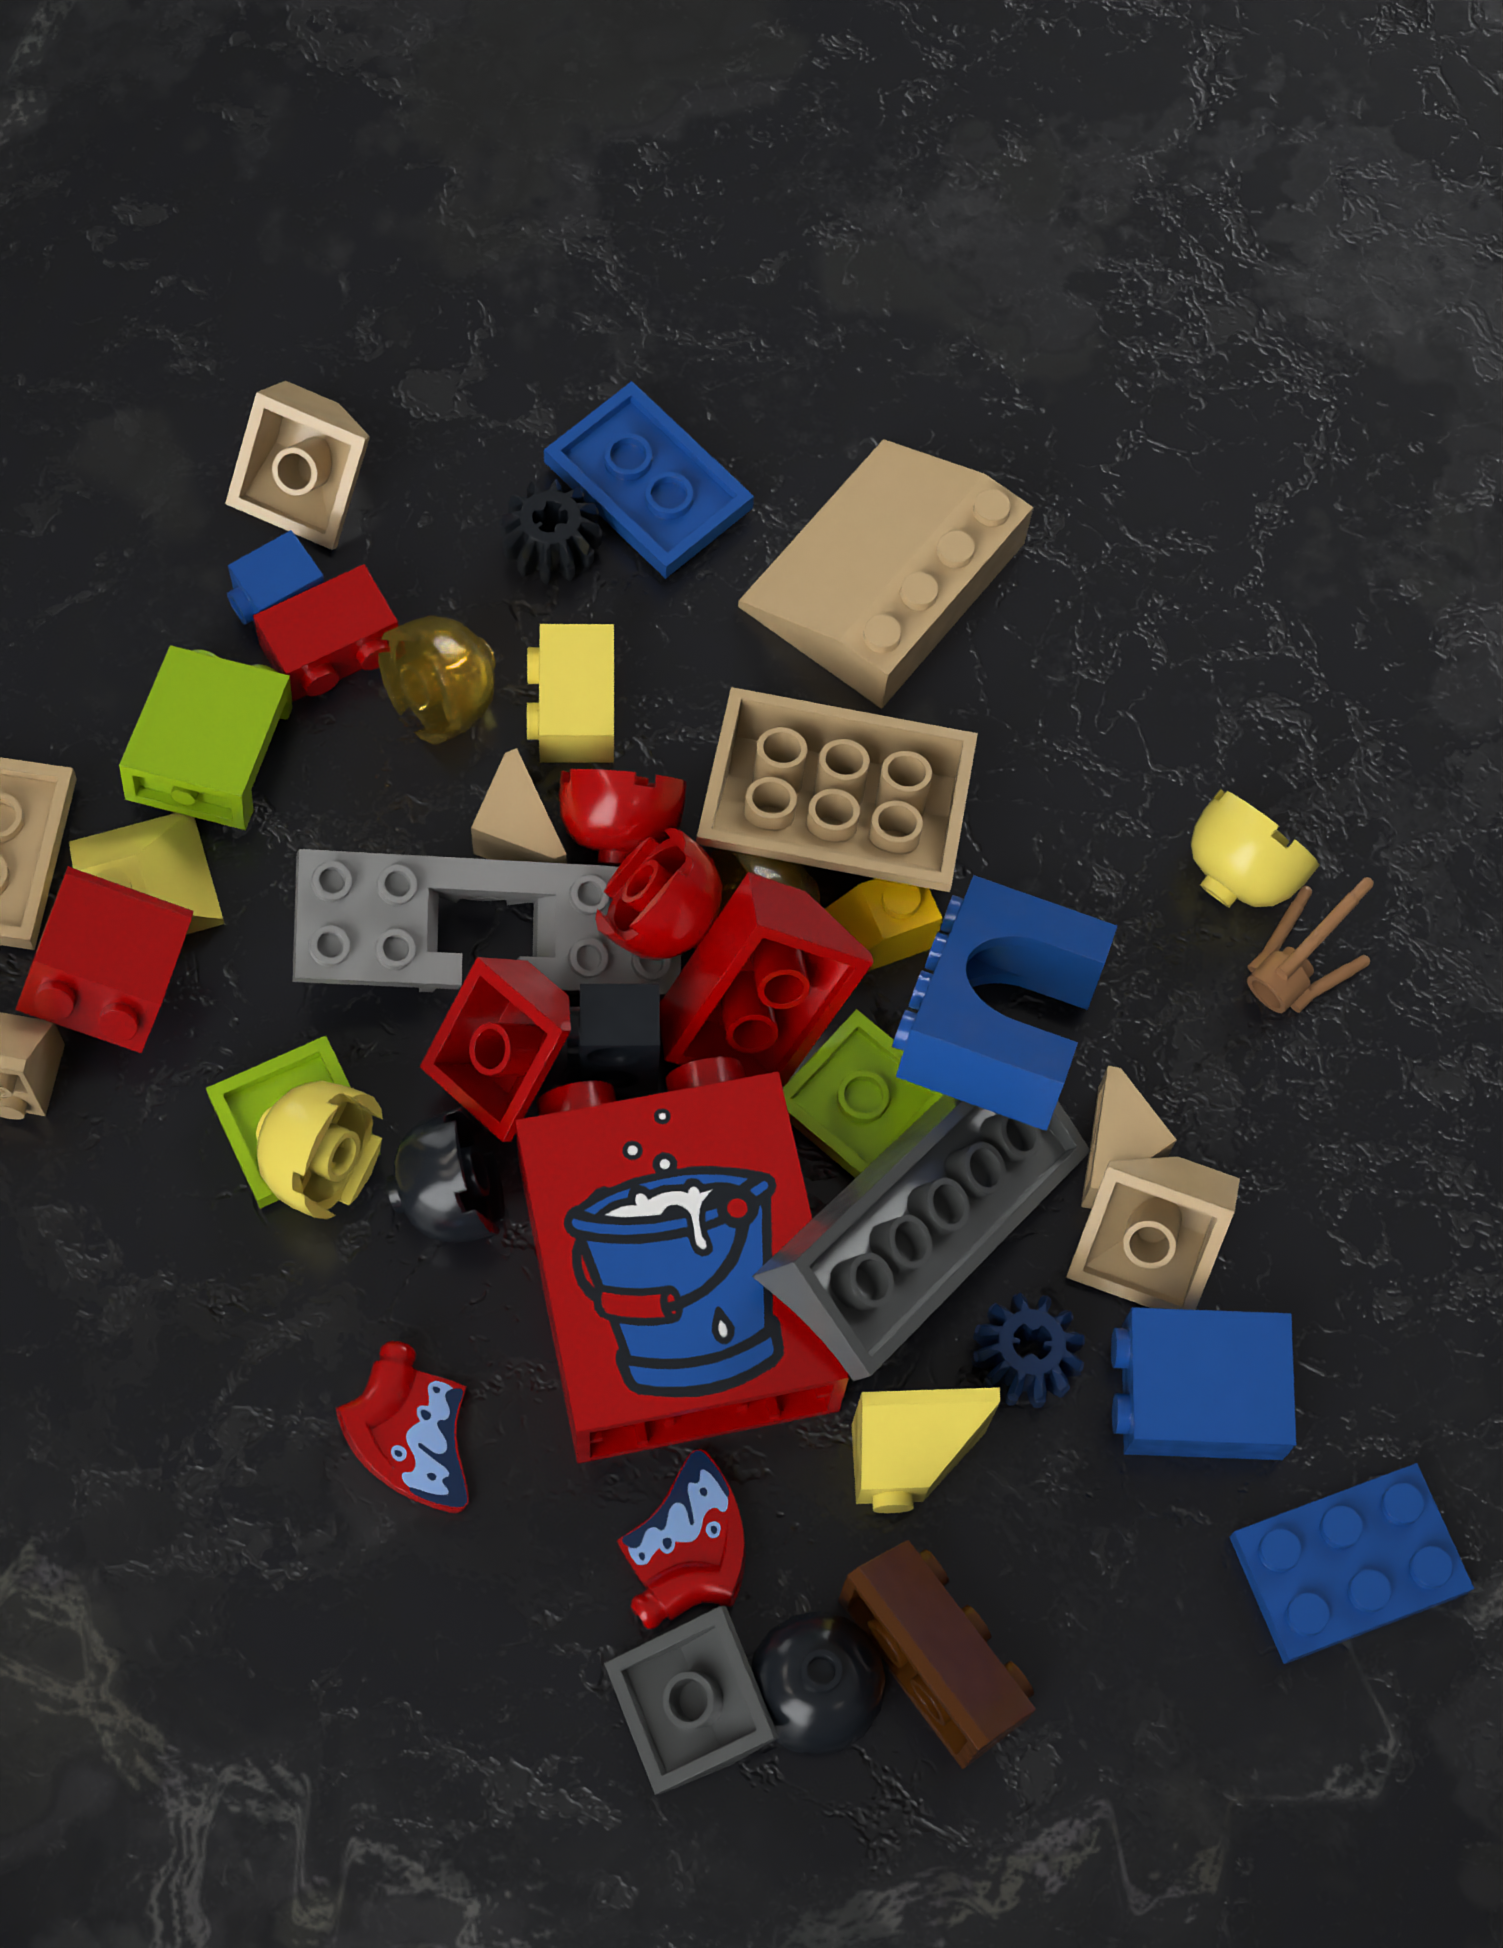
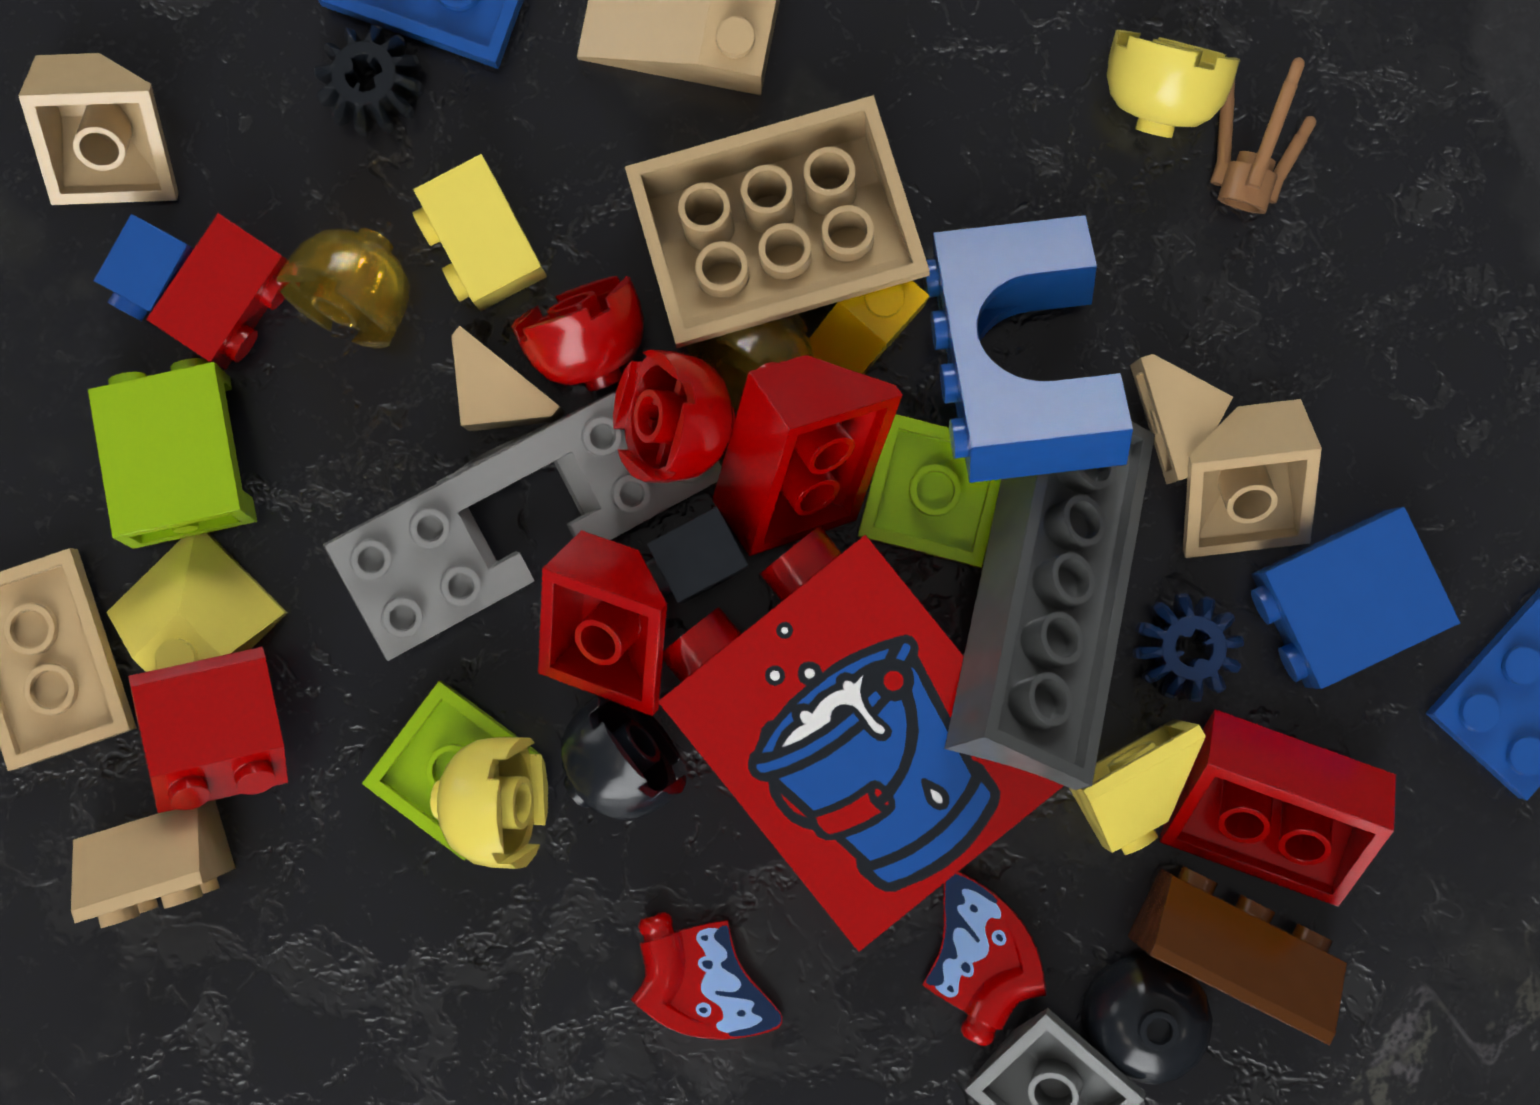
camera: 25 degrees left, 20 degrees up
none -> red slope [1160,709,1396,907]

